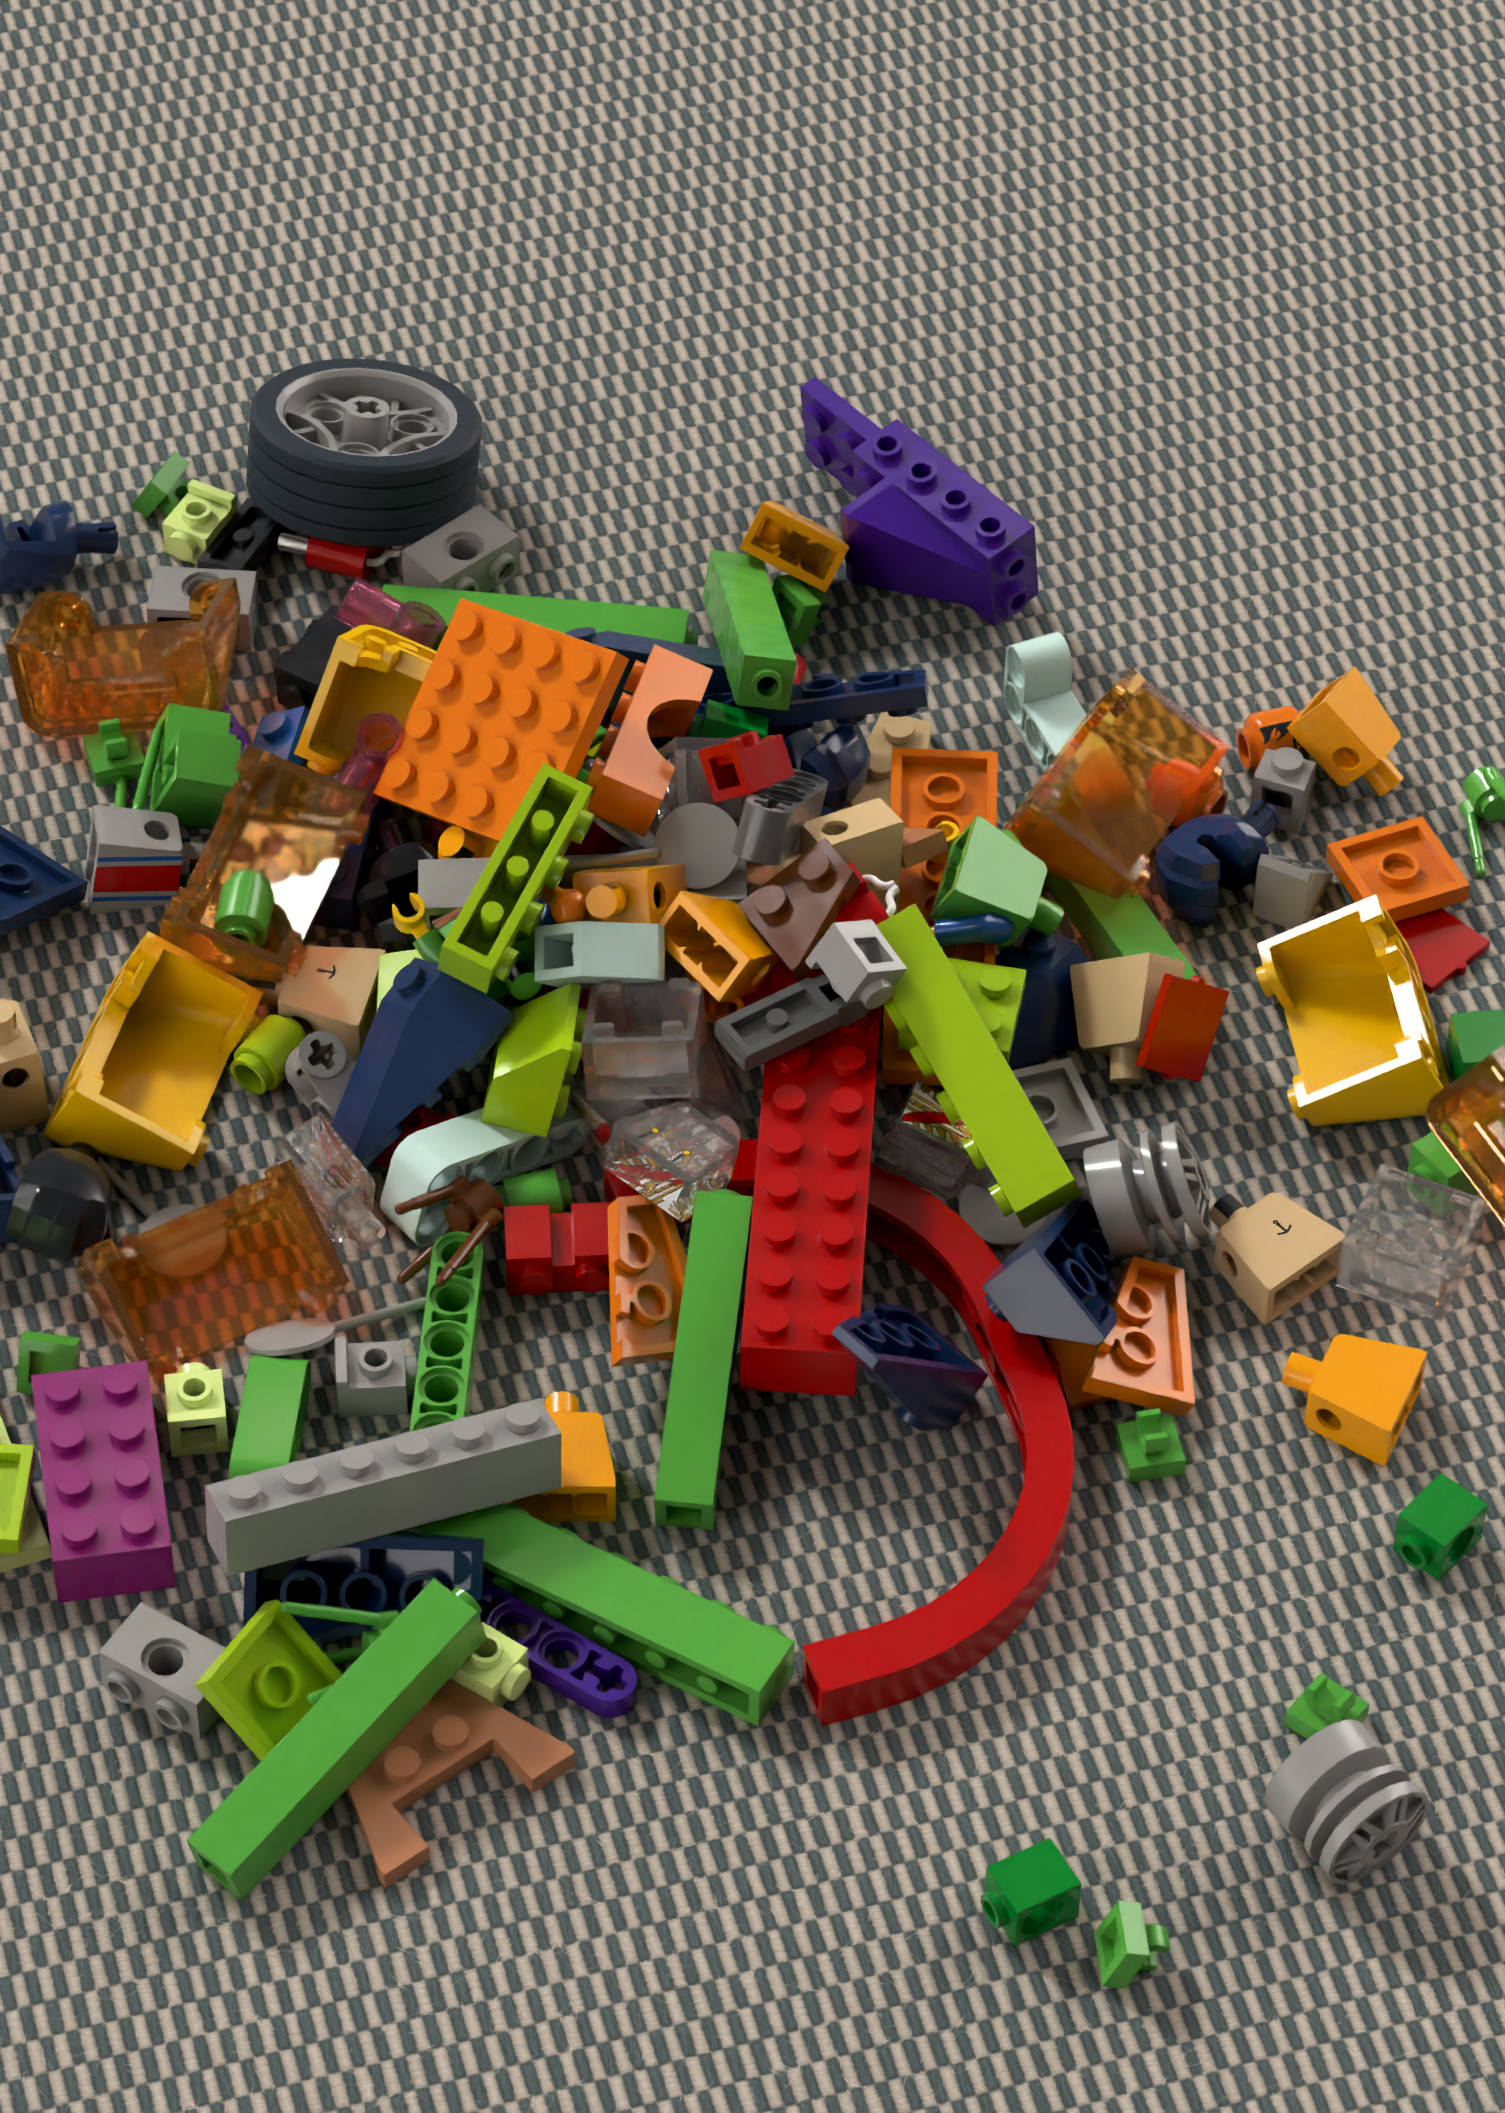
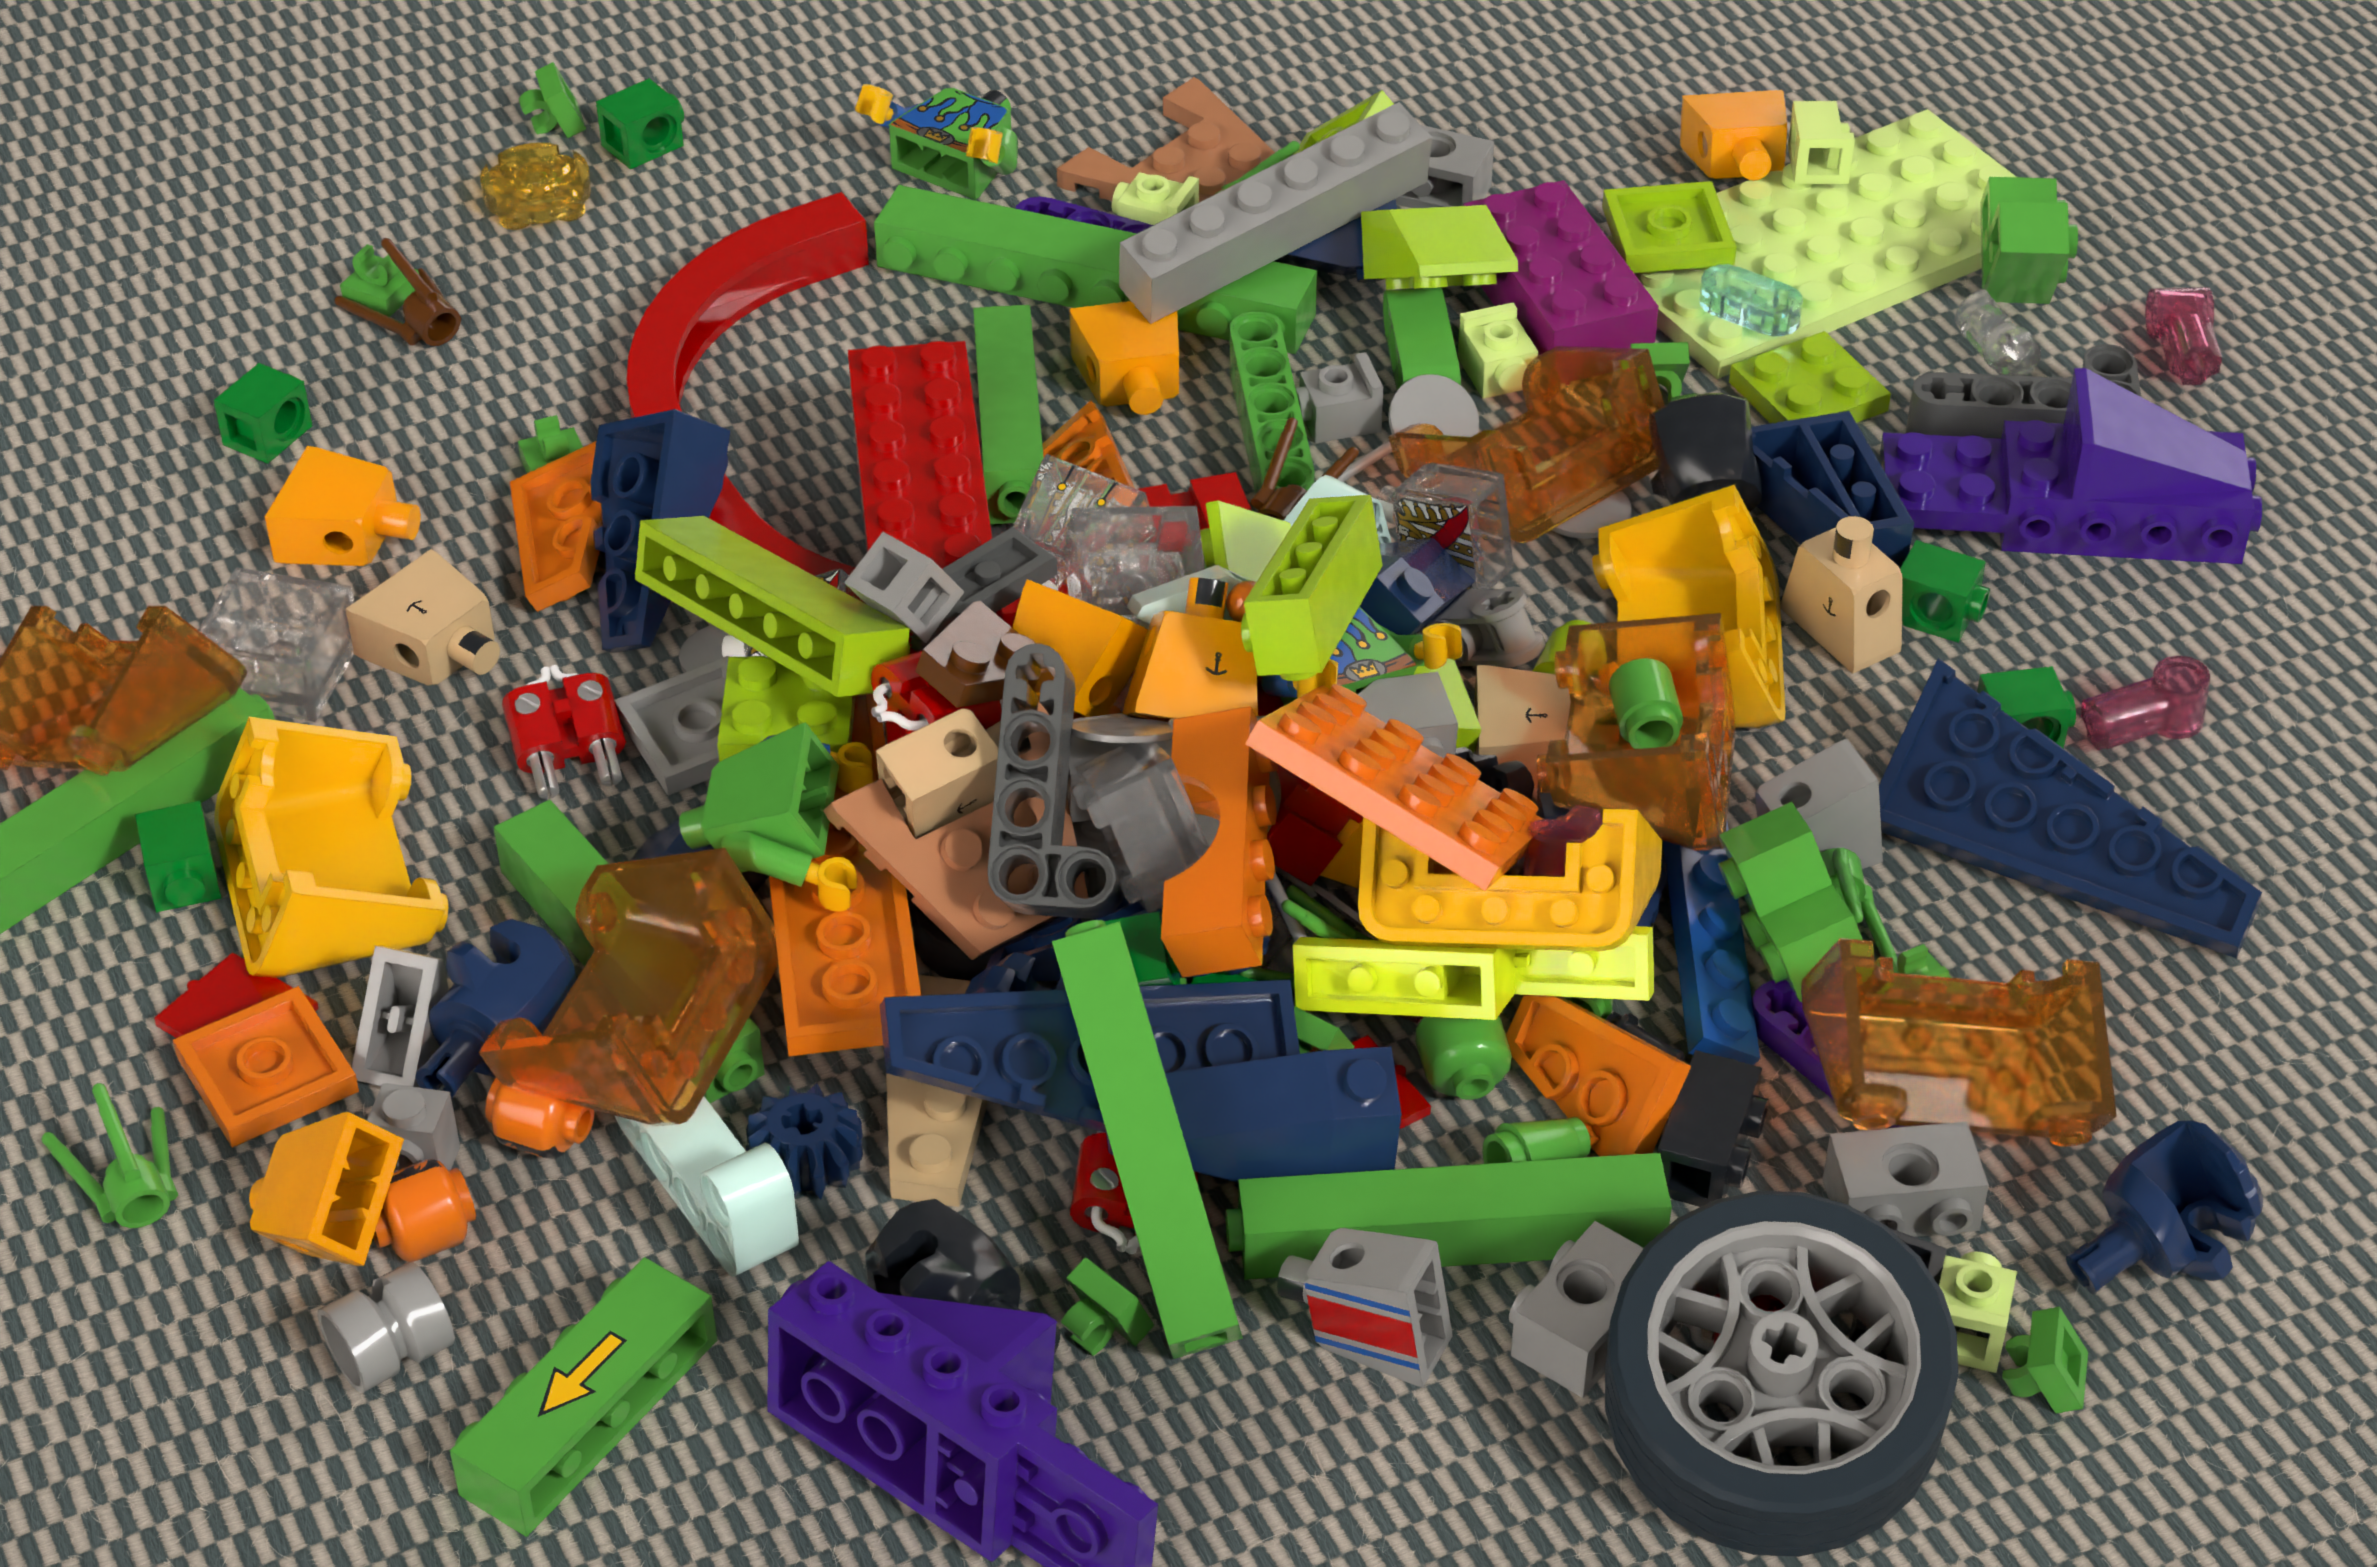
camera: 170 degrees right, 5 degrees down
bright green brick [187,1578,487,1901] -> none
clear pink piece [334,577,445,649] -> none
red brick [697,730,795,803] -> none
light orange torso [739,500,849,593] -> none
dark blue wedge [831,1303,989,1431] -> none
tan torso [1070,952,1185,1084] -> none
light grey wheel [1083,1121,1212,1261] -> none
red piece [1135,973,1229,1082] -> none
light grey wheel [1264,1719,1430,1885] -> none
none -> light grey wheel [317,1262,455,1393]
none -> reddish brown plant [334,238,462,346]
none -> bright green brick [450,1257,717,1537]
none -> clear yellow plate [480,143,591,230]
none -> red piece [502,665,626,799]
none -> dark blue gear [746,1083,863,1200]
none -> torso [855,84,1018,200]
none -> black piece [865,1199,1061,1354]
none -> light grey torso [1277,1228,1453,1387]
none -> lime slope [1361,205,1518,290]

